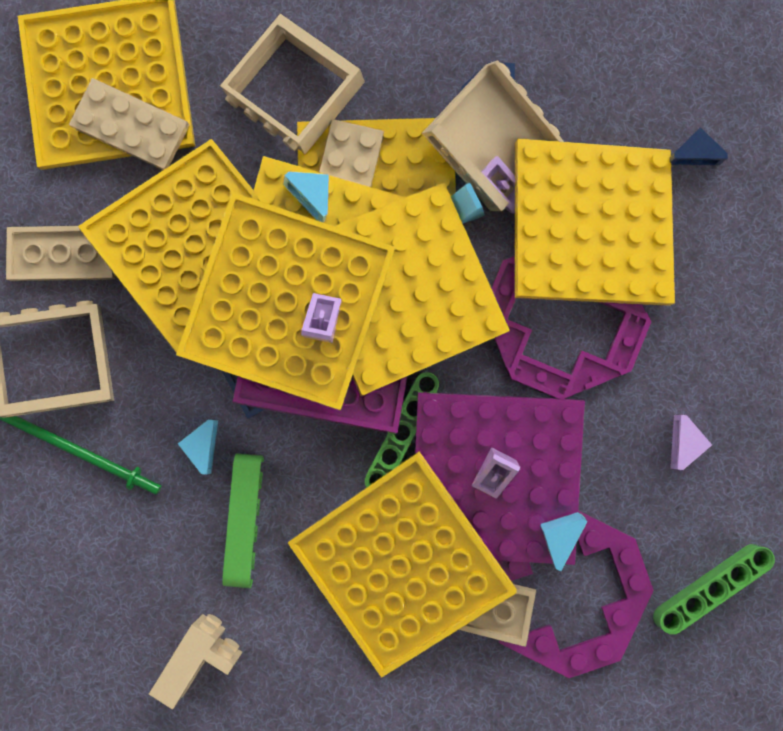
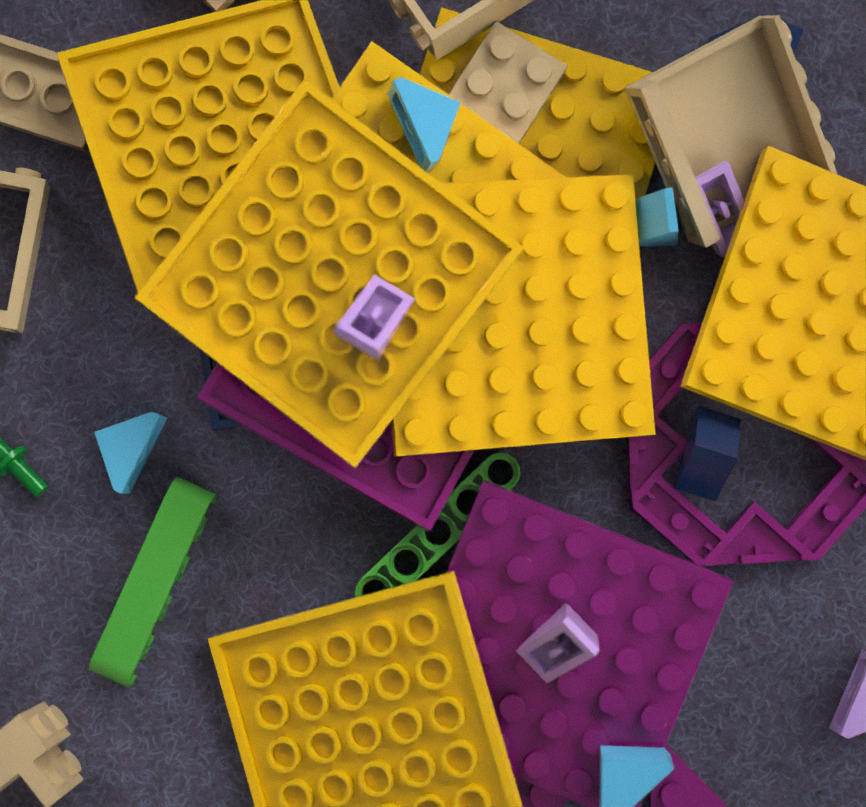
camera: 20 degrees right, 0 degrees up
none -> dark blue slope [673,406,741,501]

